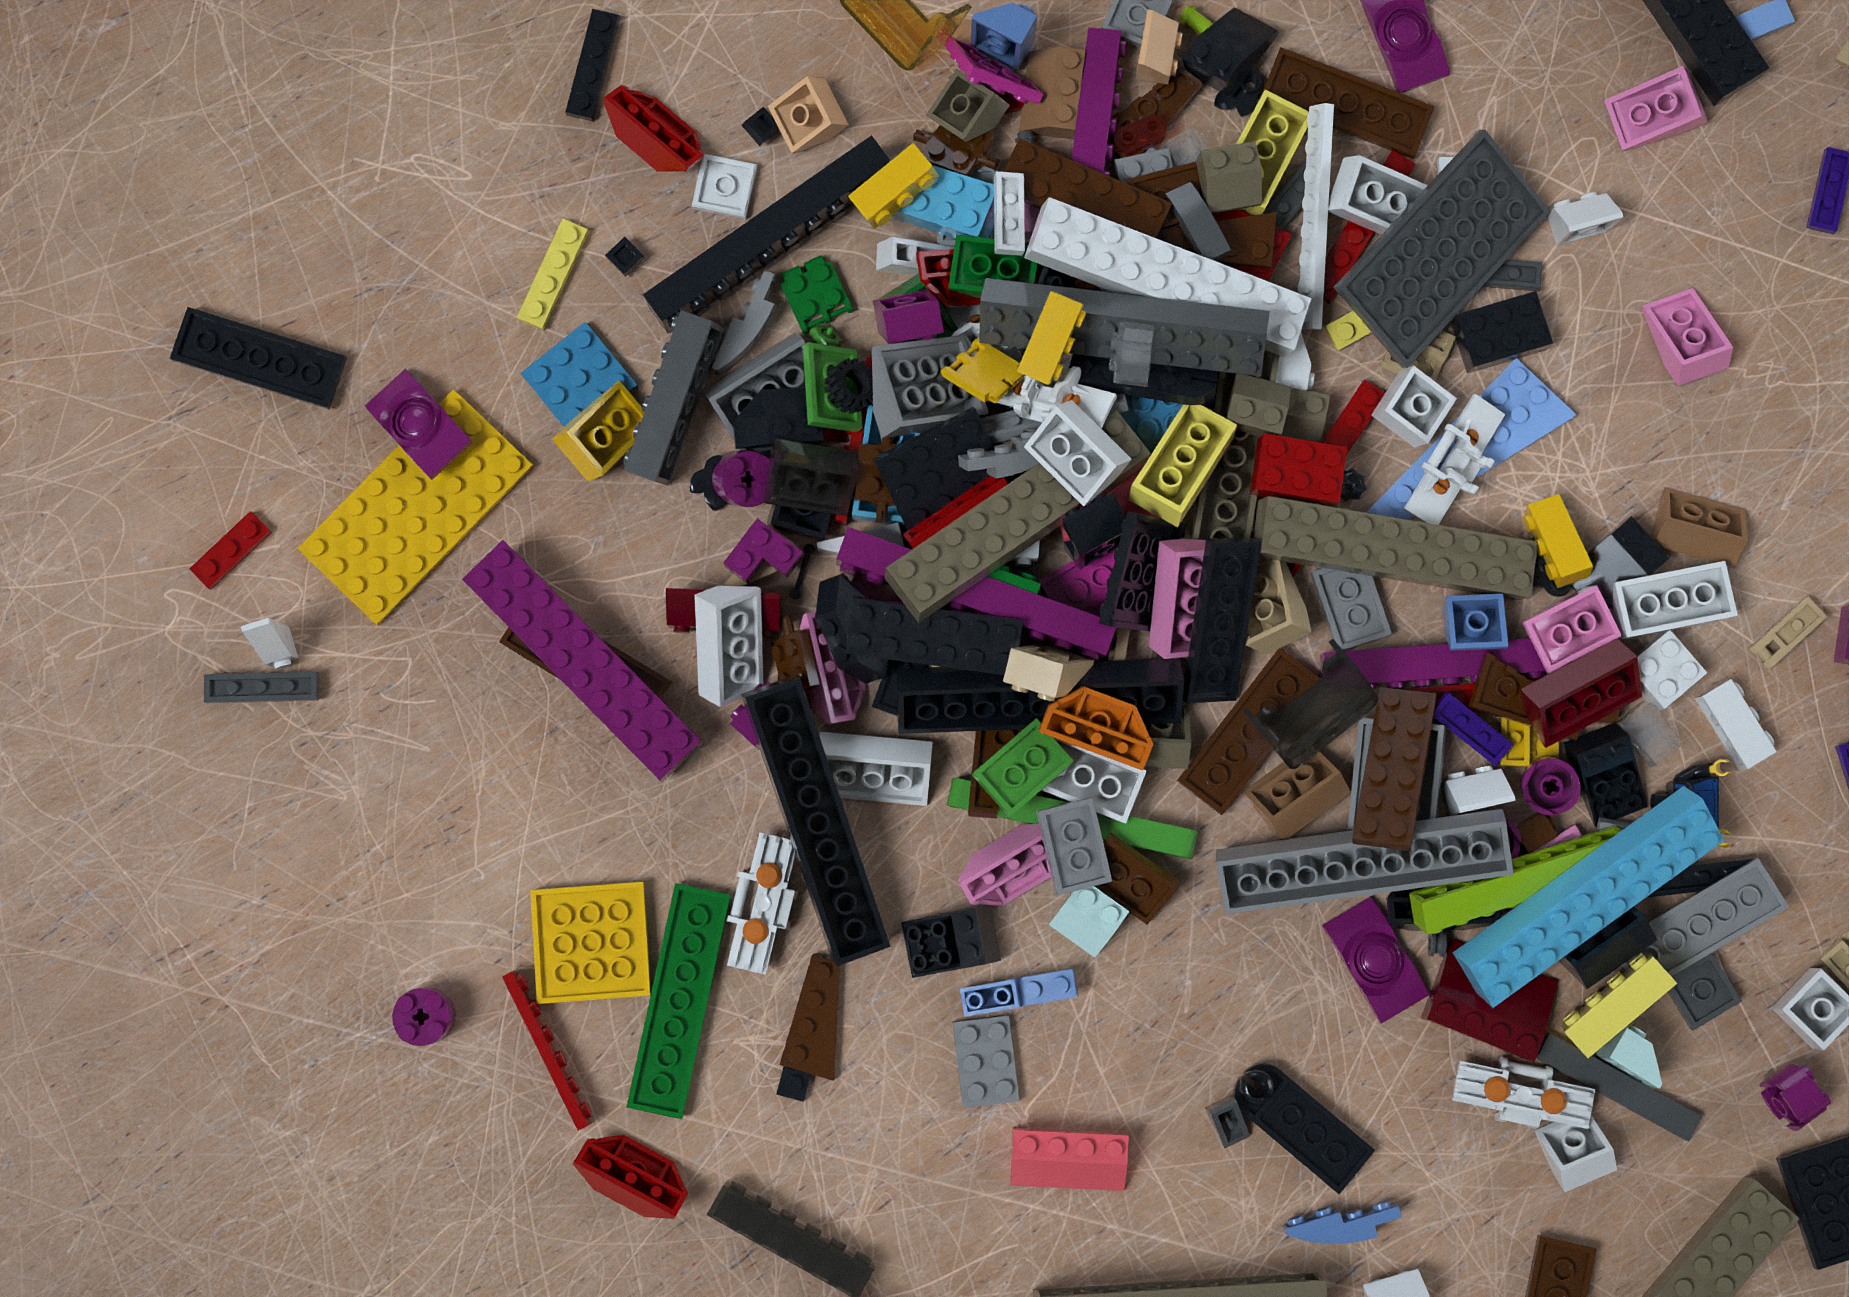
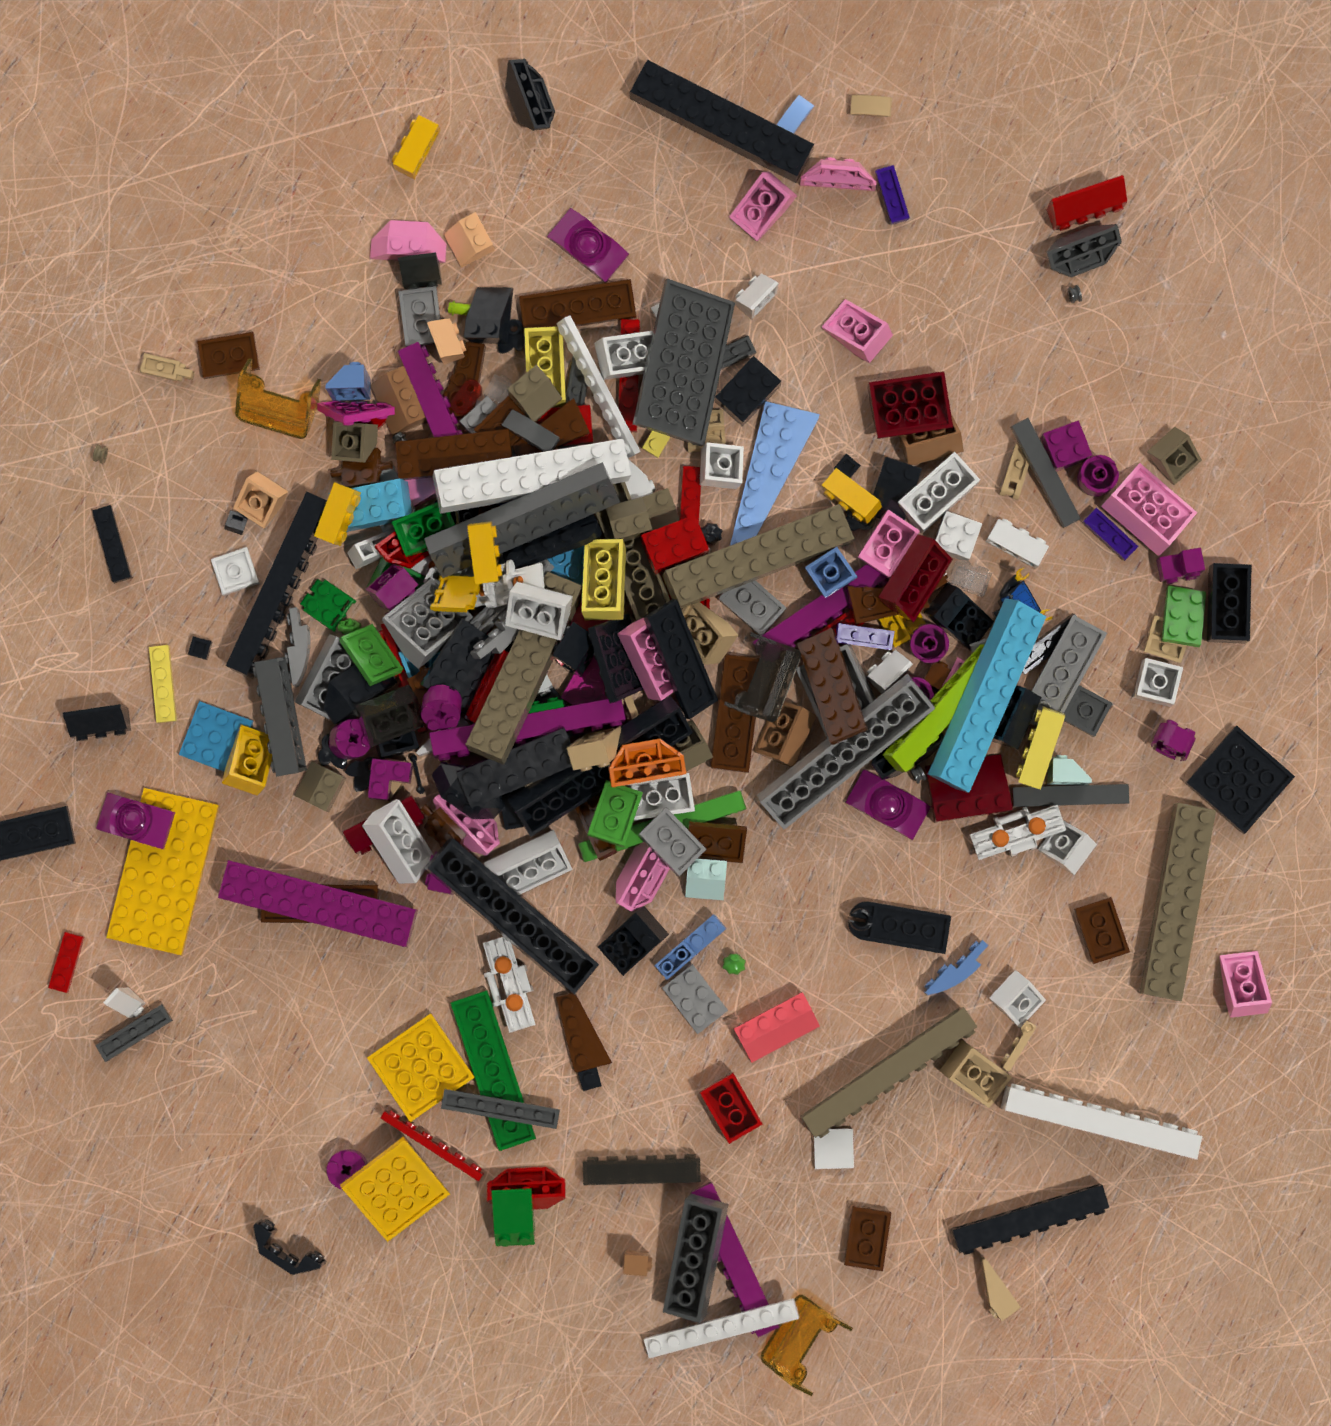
camera: 30 degrees left, 0 degrees up
red wedge [603,85,704,172] -> none
black tyre [824,358,873,414] -> none
white plate [994,171,1025,256] -> none
clear brick [1109,321,1154,387] -> none
dark grey slope [1205,1096,1250,1148] -> none
white piece [1404,394,1505,525] -> none
none -> black slope [63,704,131,741]
none -> black slope [253,1219,327,1275]
none -> dark tan slope [294,761,346,813]
none -> yellow plate [340,1137,450,1242]
none -> black plate [345,757,376,792]
none -> magenta brick [421,685,462,731]
none -> dark grey plate [441,1089,560,1129]
none -> green slope [492,1189,535,1247]
none -> red brick [700,1072,763,1144]
none -> bright green piece [722,954,746,975]
none -> bright pink wedge [800,157,876,191]
none -> black plate [834,453,861,478]
none -> dark red slope [867,371,953,439]
none -> dark grey tile [1010,418,1081,528]

